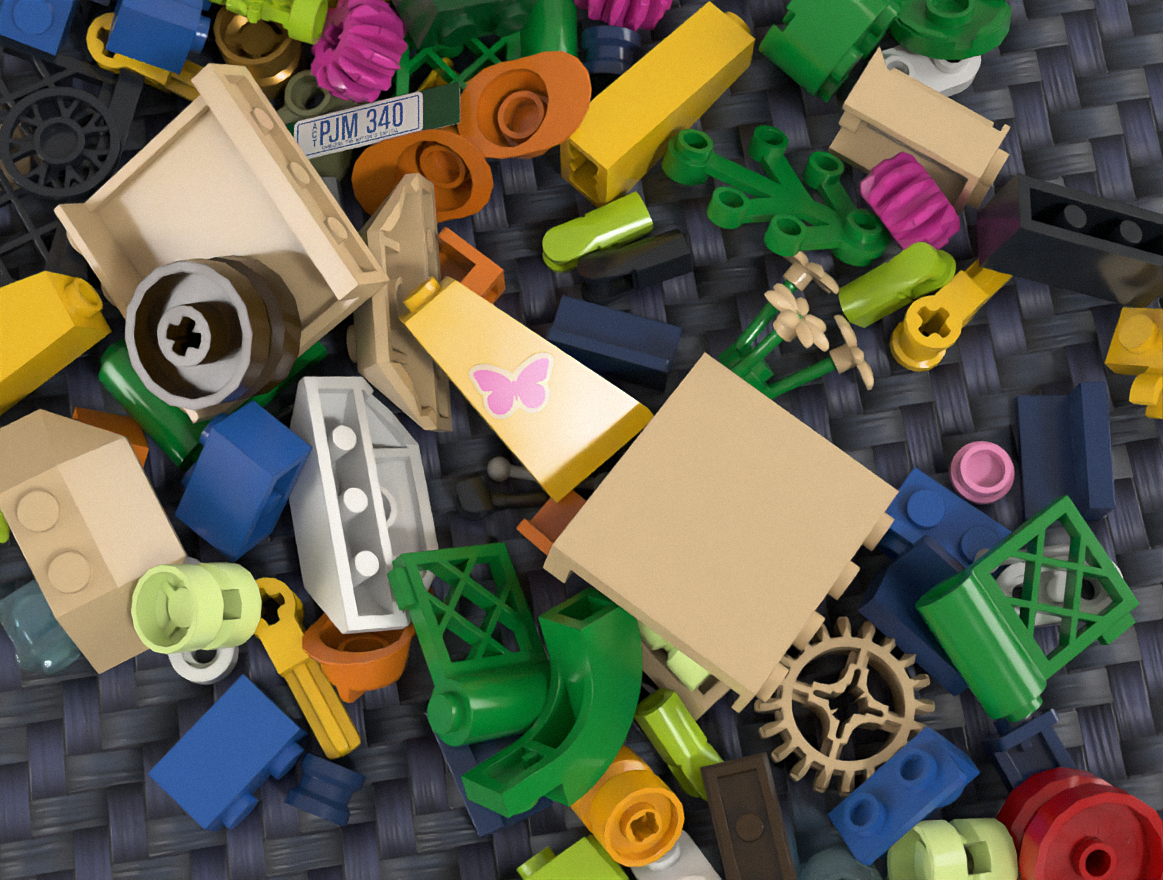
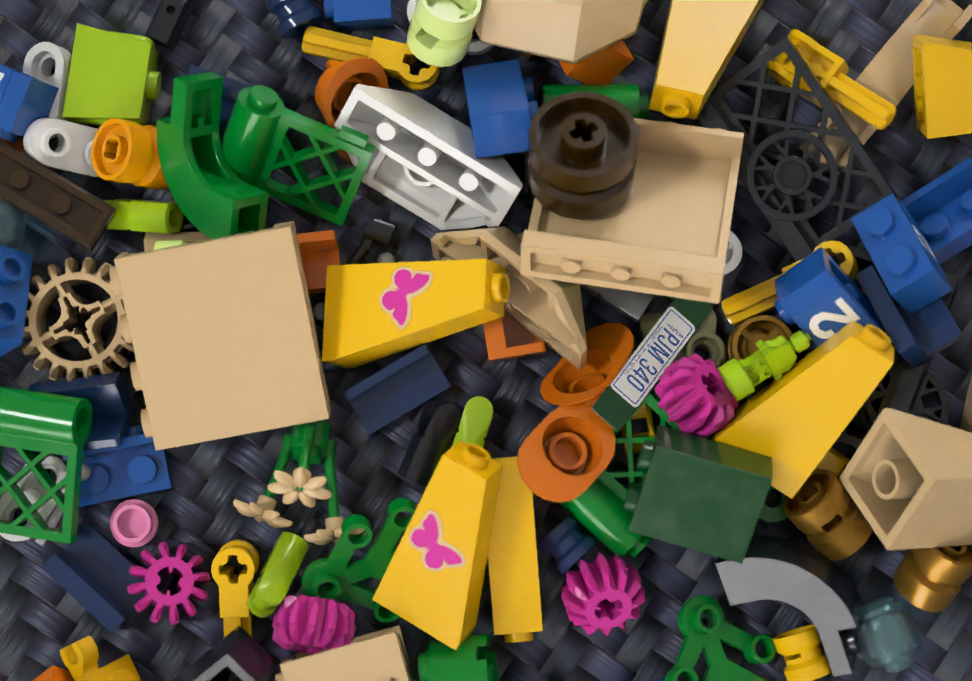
camera: 135 degrees right, 10 degrees up
none -> dark pink gear [127,542,210,625]
none -> yellow slope [372,441,503,651]

